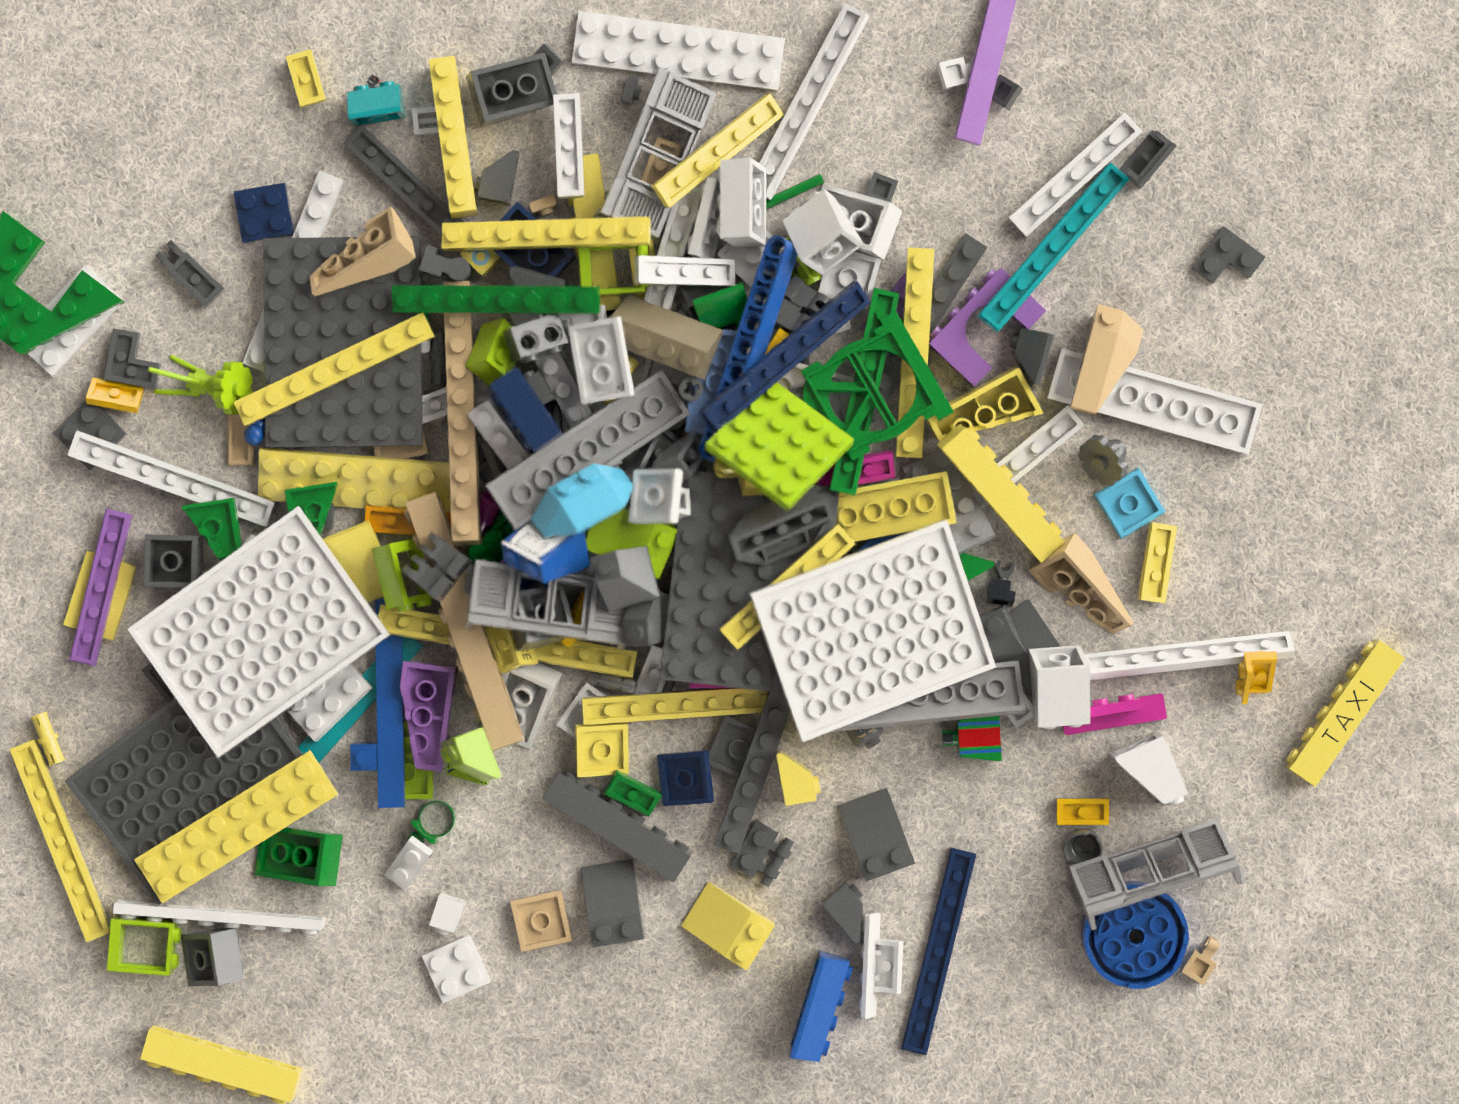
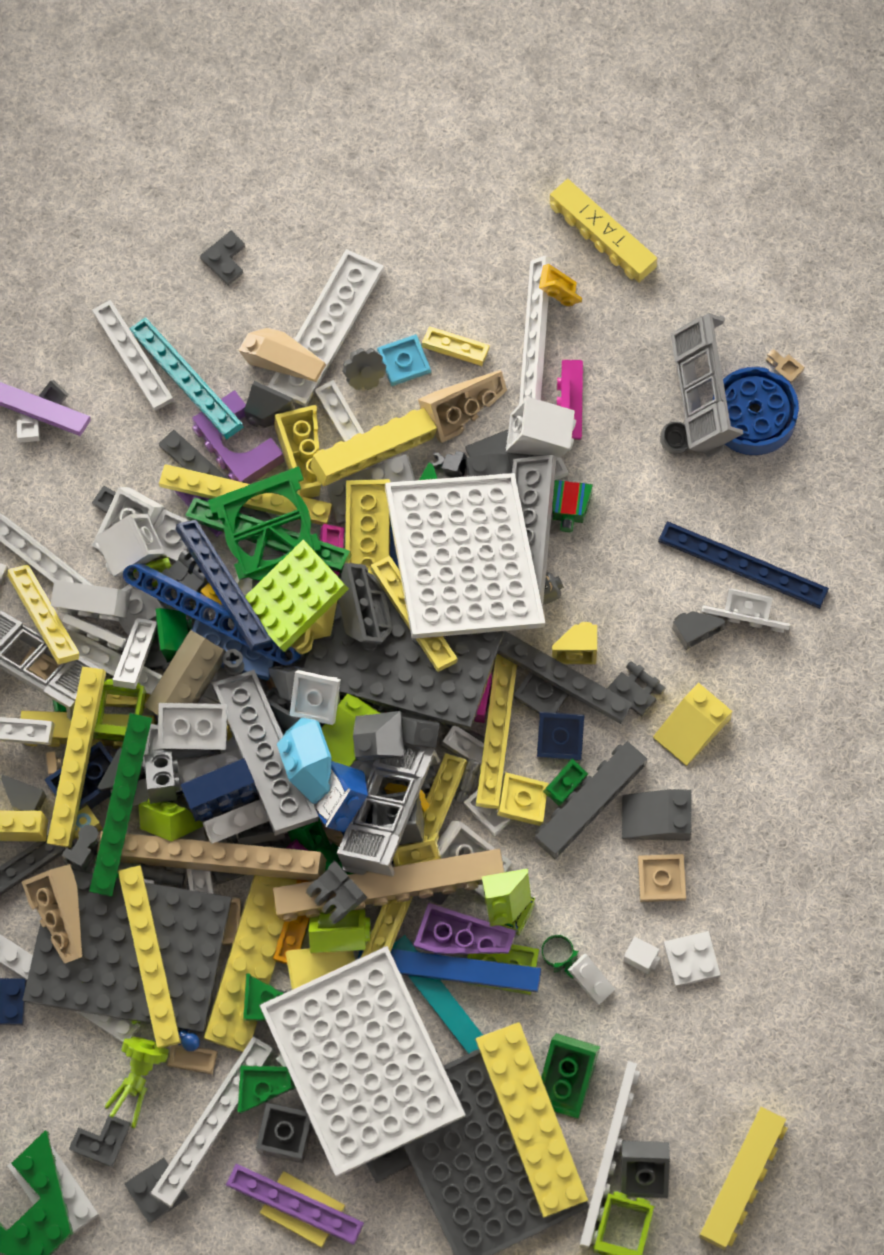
camera: 80 degrees left, 20 degrees down
yellow plate [86,377,144,414] -> none
dark grey hinge [156,240,225,307] -> none
white plate [288,664,373,742] -> none
blue brick [350,742,378,771] -> none
green piece [766,174,824,210] -> none
slope [789,950,853,1062] -> none
dark grey slope [838,788,915,881] -> none
yellow plate [1056,798,1109,825] -> none
white slope [1109,733,1188,806] -> none
dark grey hinge [1119,130,1177,188] -> none

